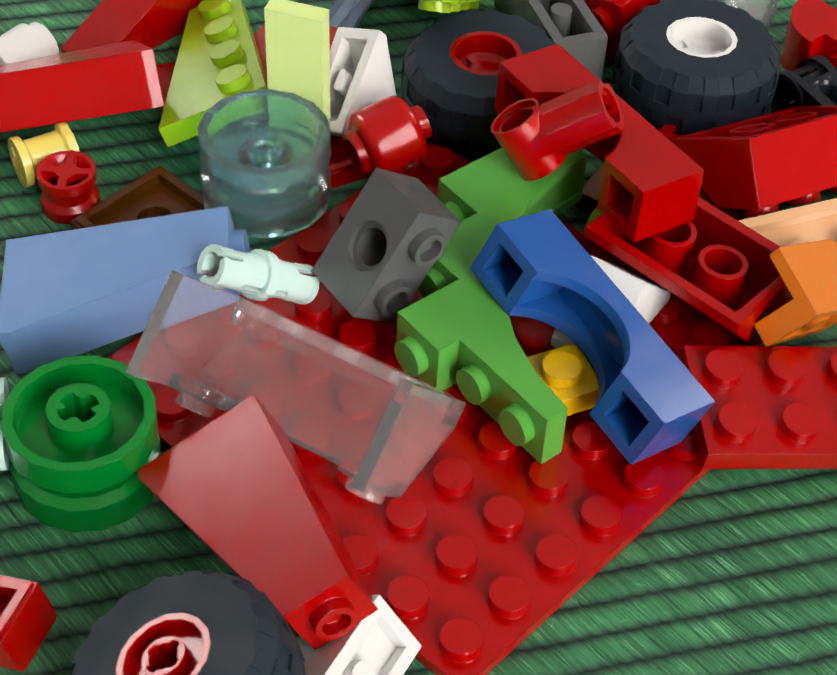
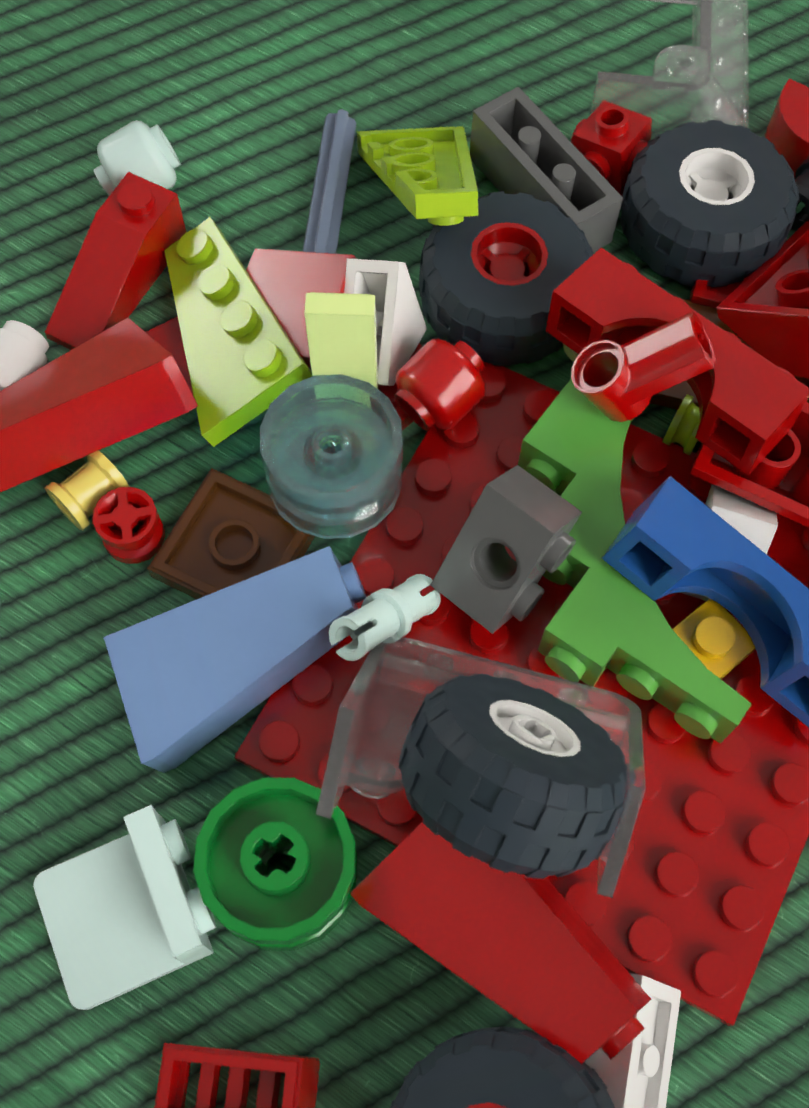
camera: 15 degrees left, 20 degrees up
none -> black wheel [398,674,632,879]

